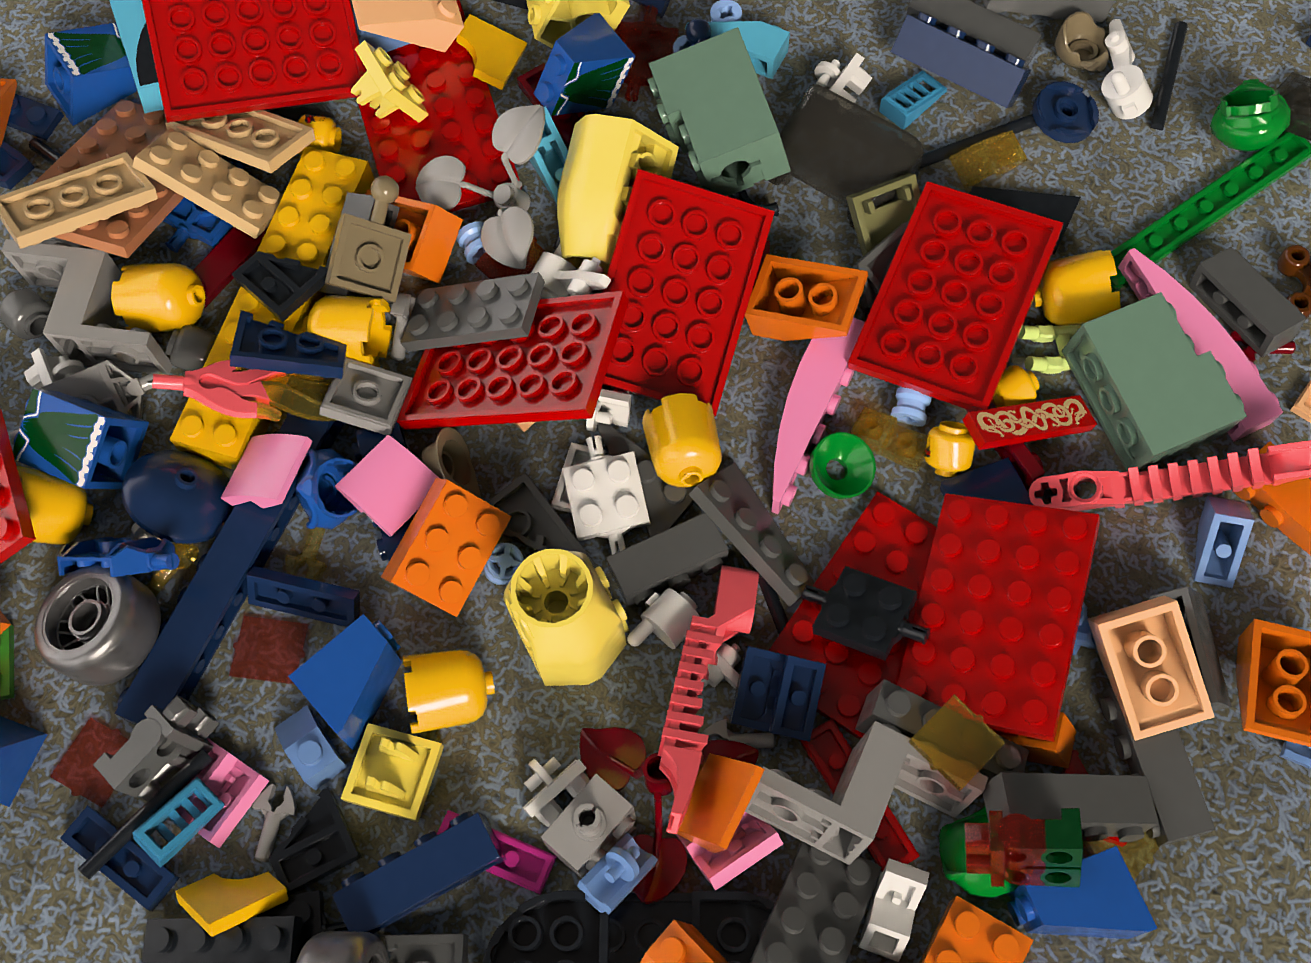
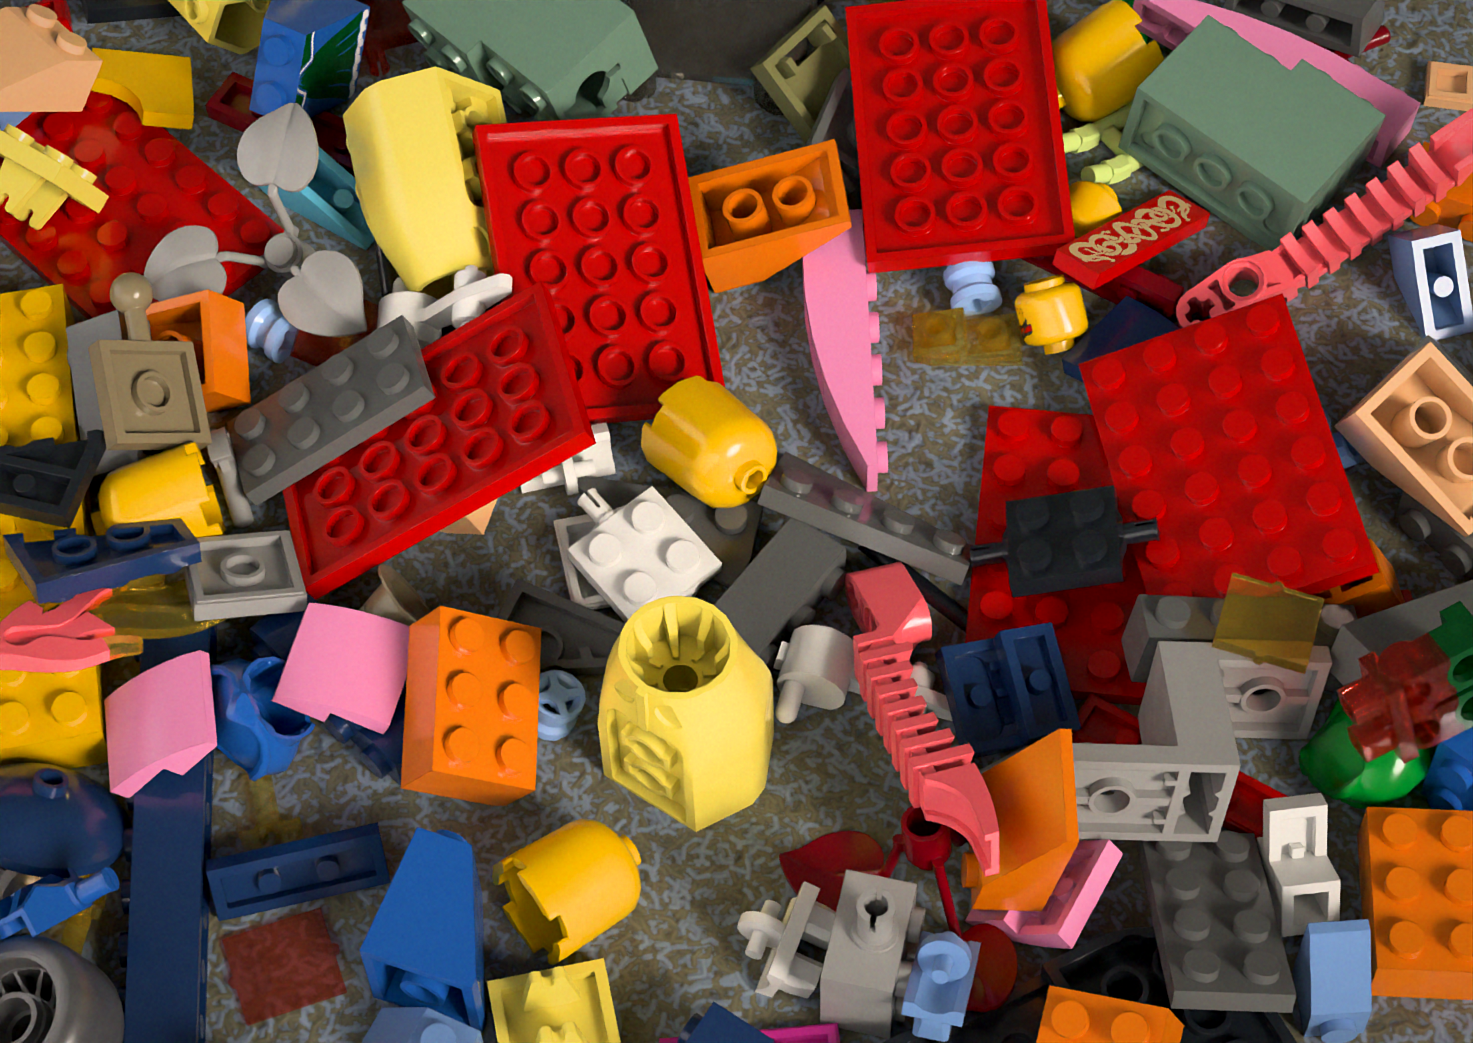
camera: 30 degrees left, 10 degrees down
green piece [809,432,876,499] -> none

